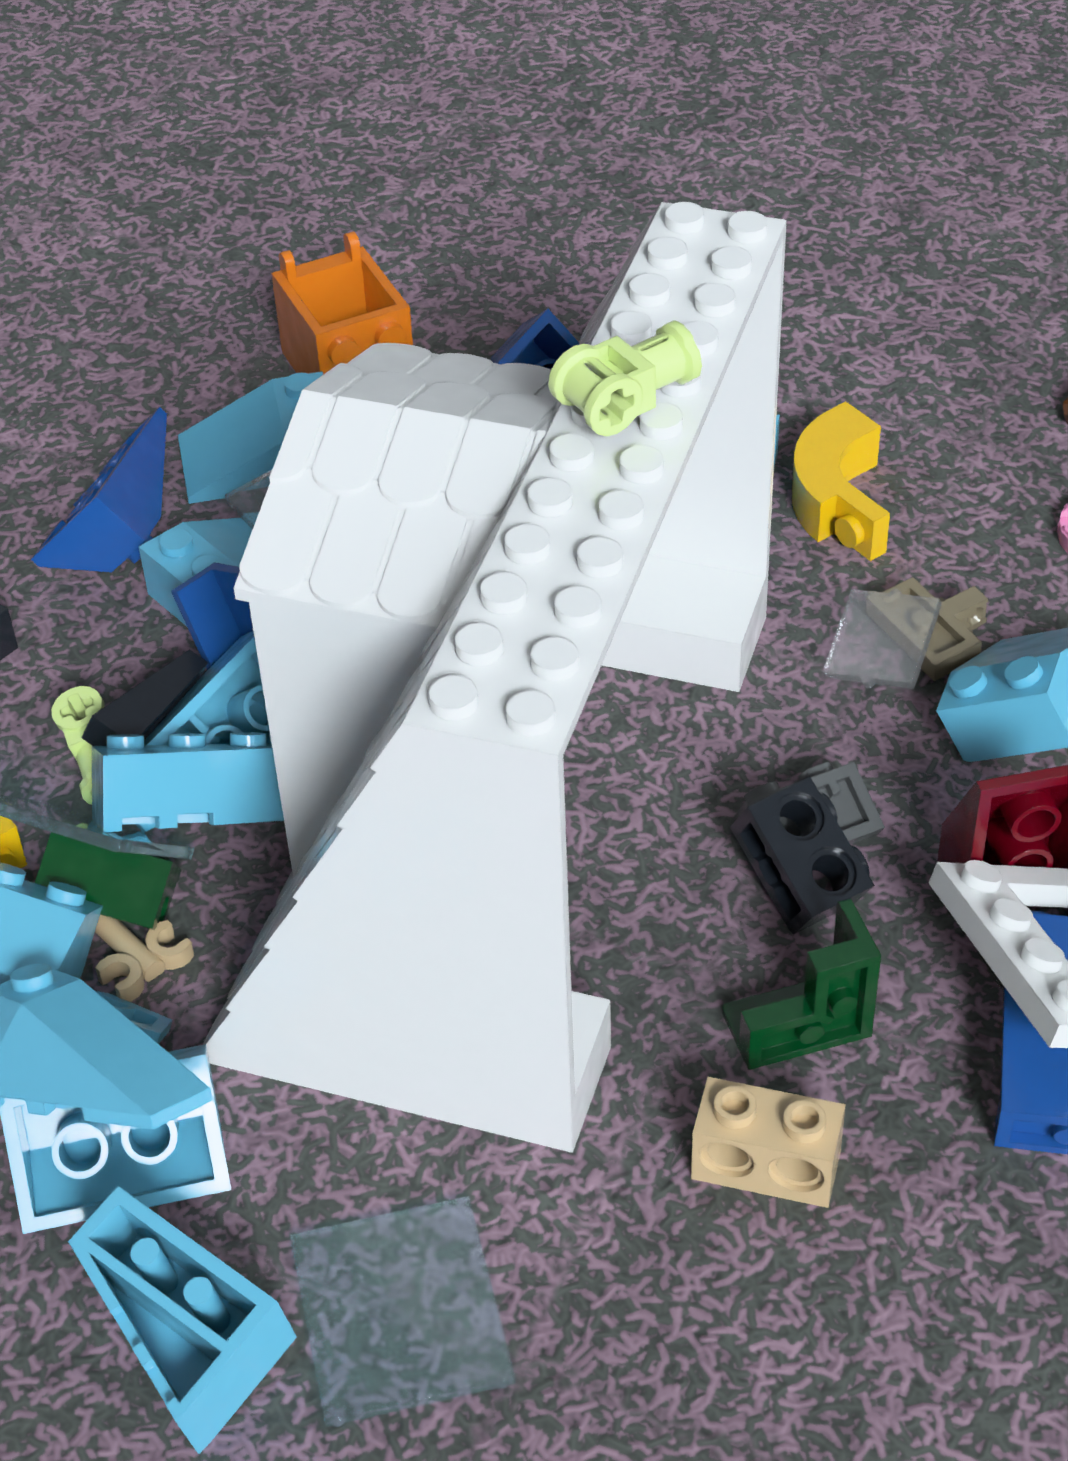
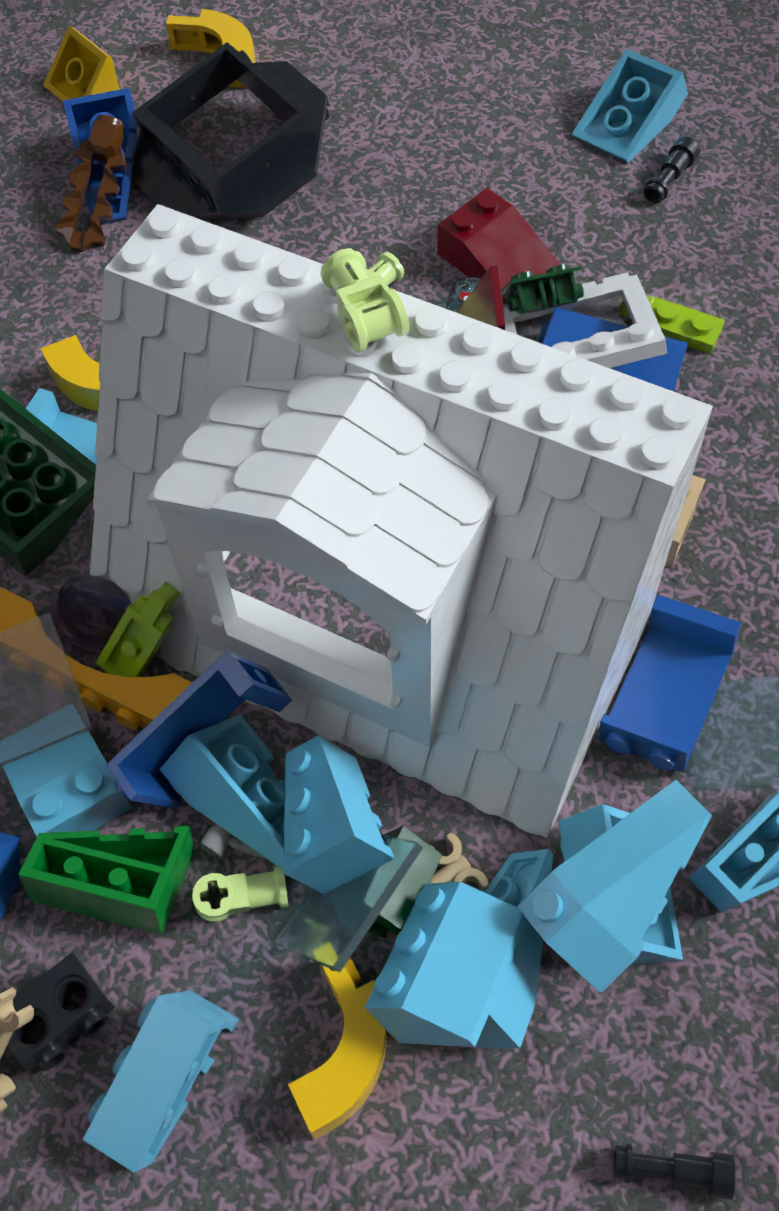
camera: 80 degrees left, 15 degrees up
black piece [81,650,208,746] -> none
none -> green wedge [18,826,195,935]
none -> blue panel [599,595,742,773]

